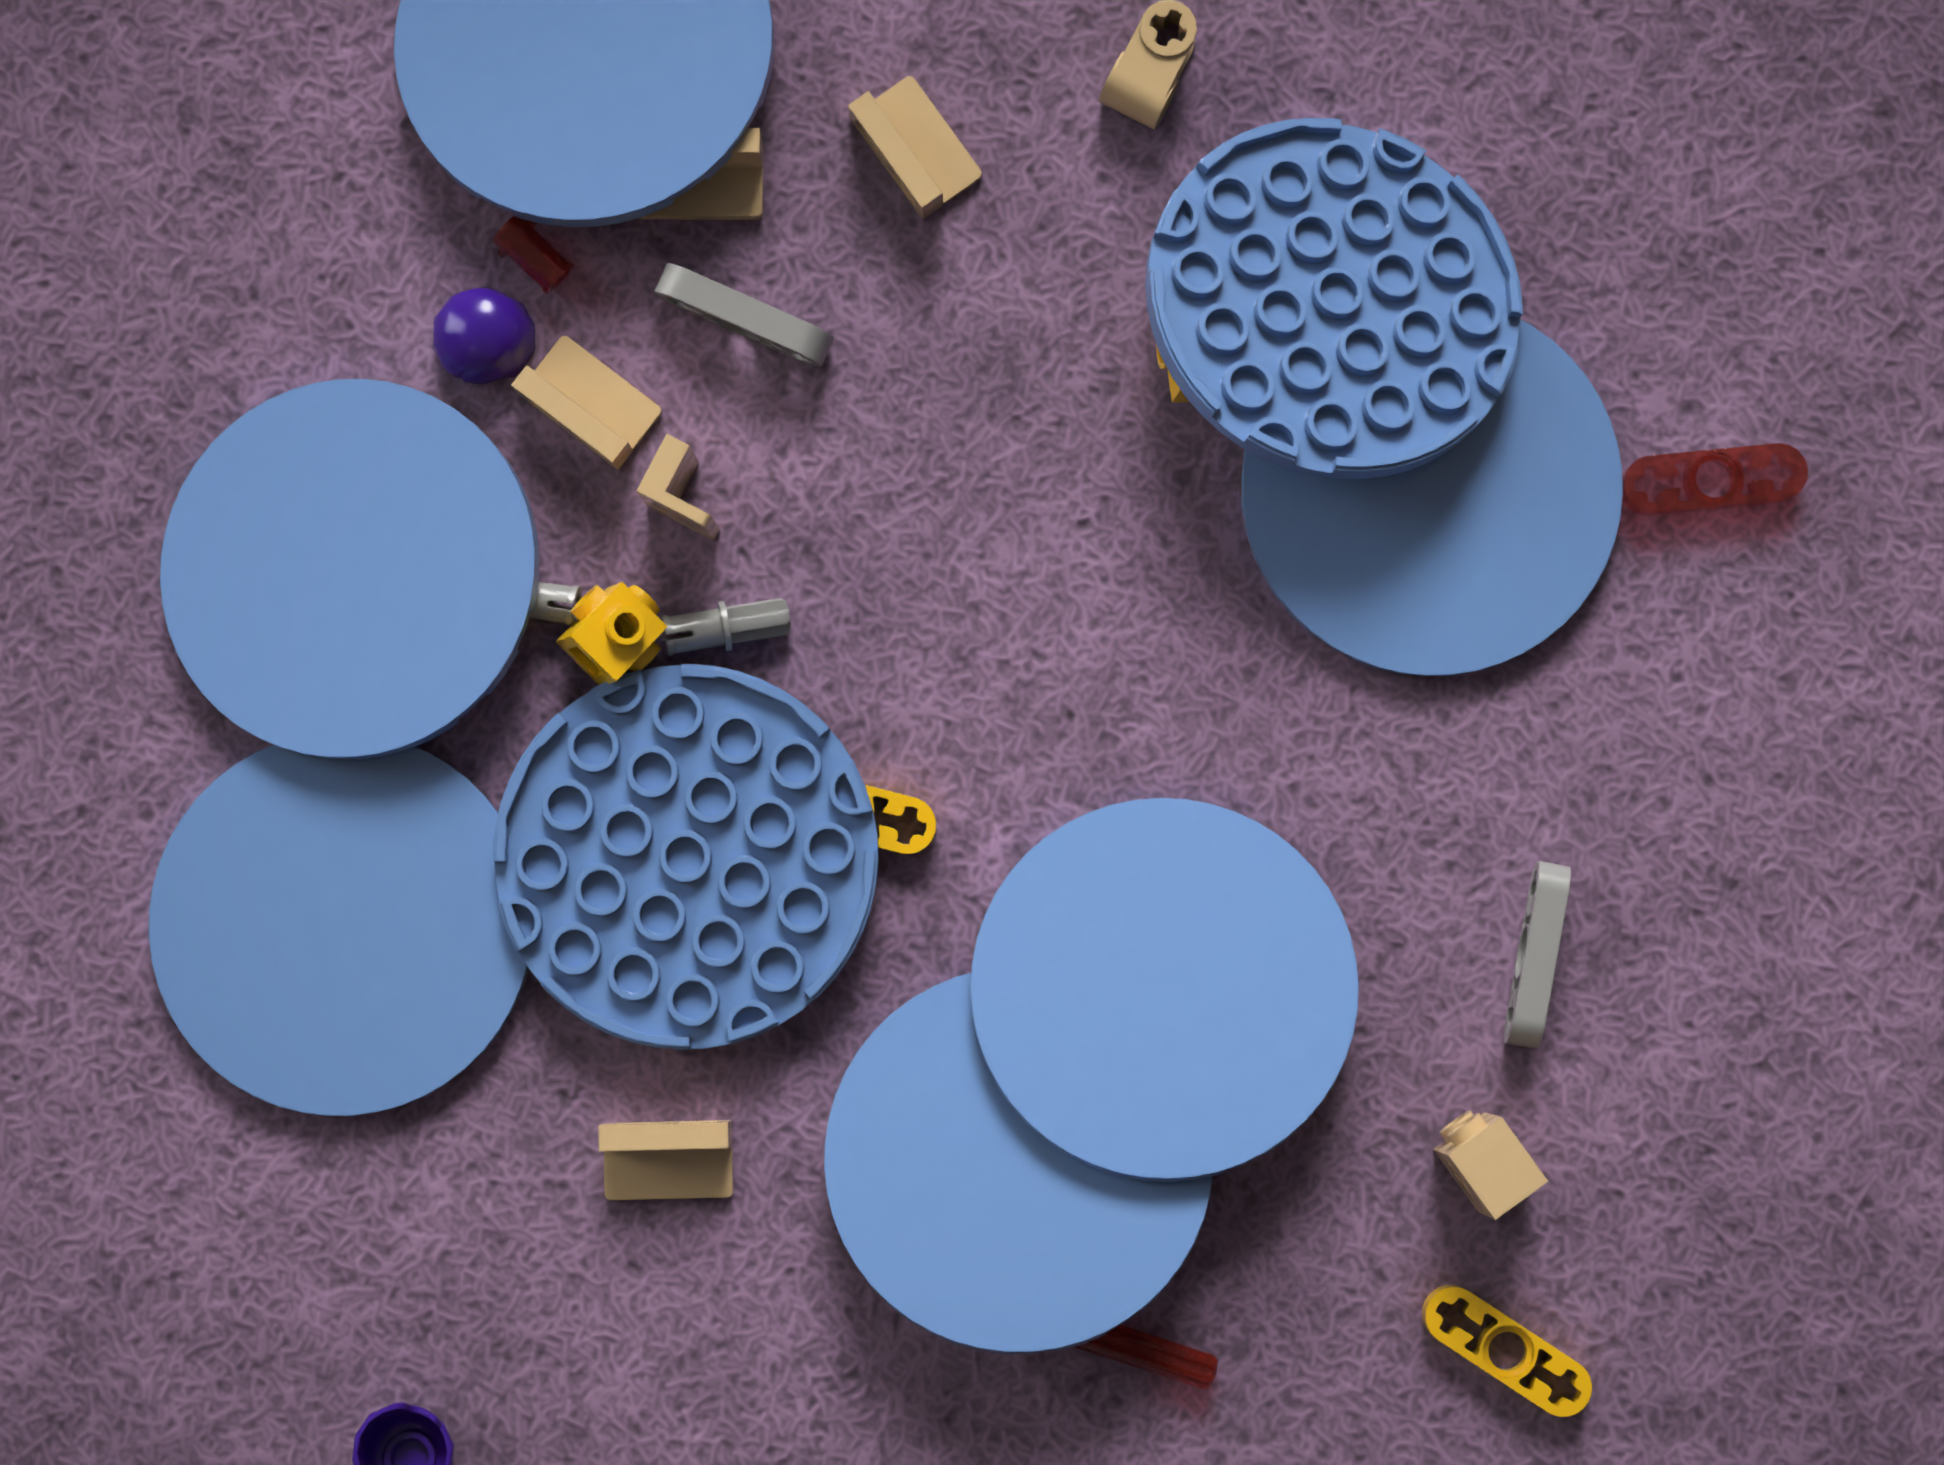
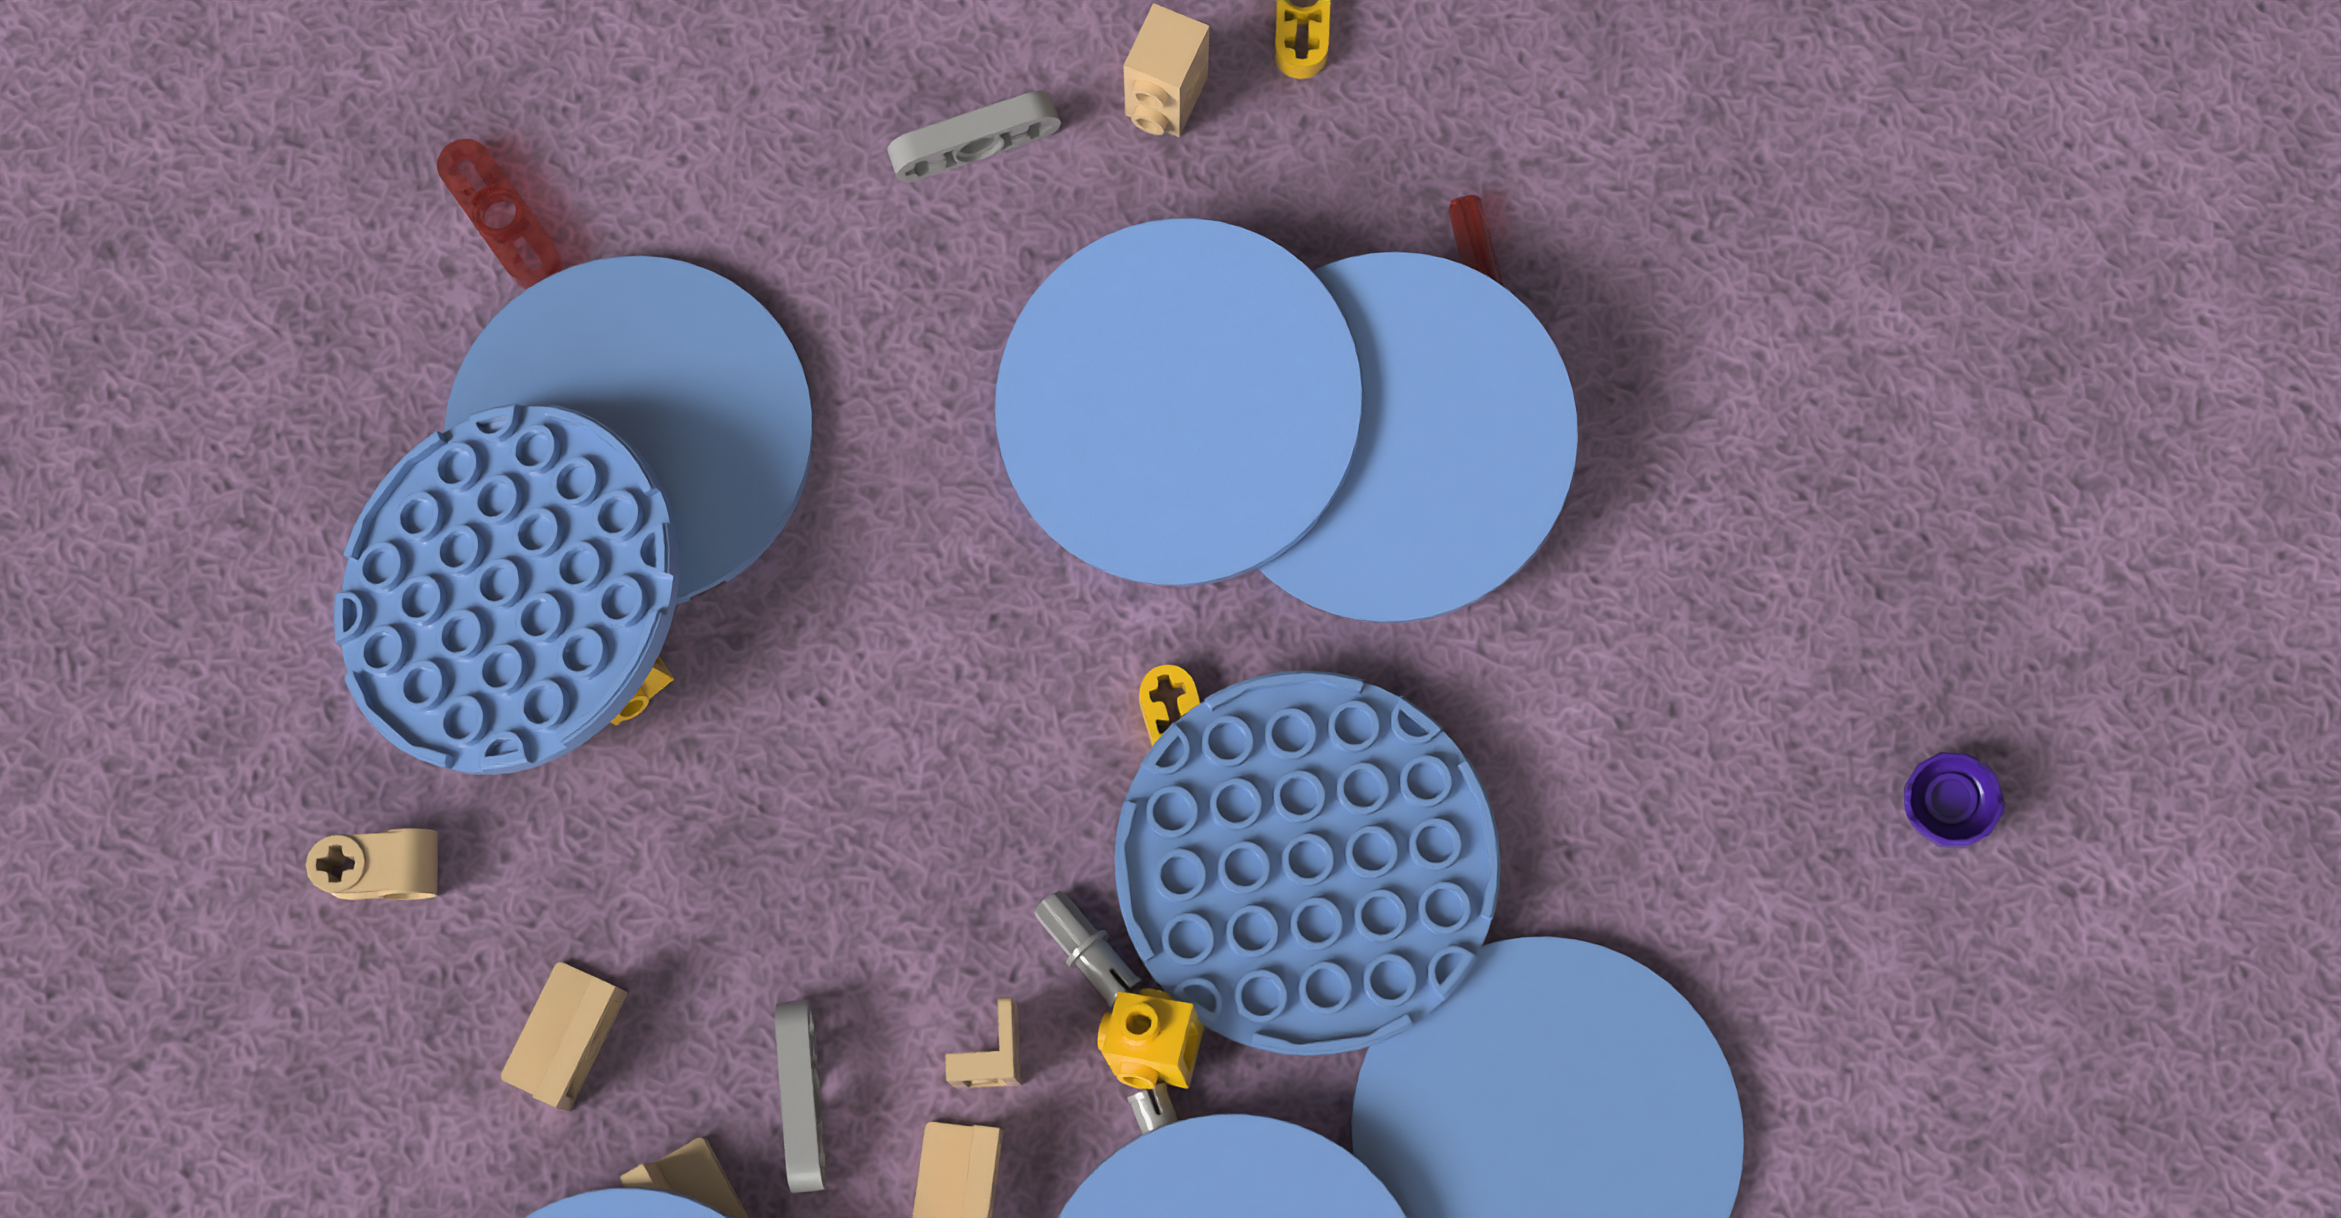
camera: 120 degrees left, 10 degrees down
tan panel [598,1120,733,1200] -> none

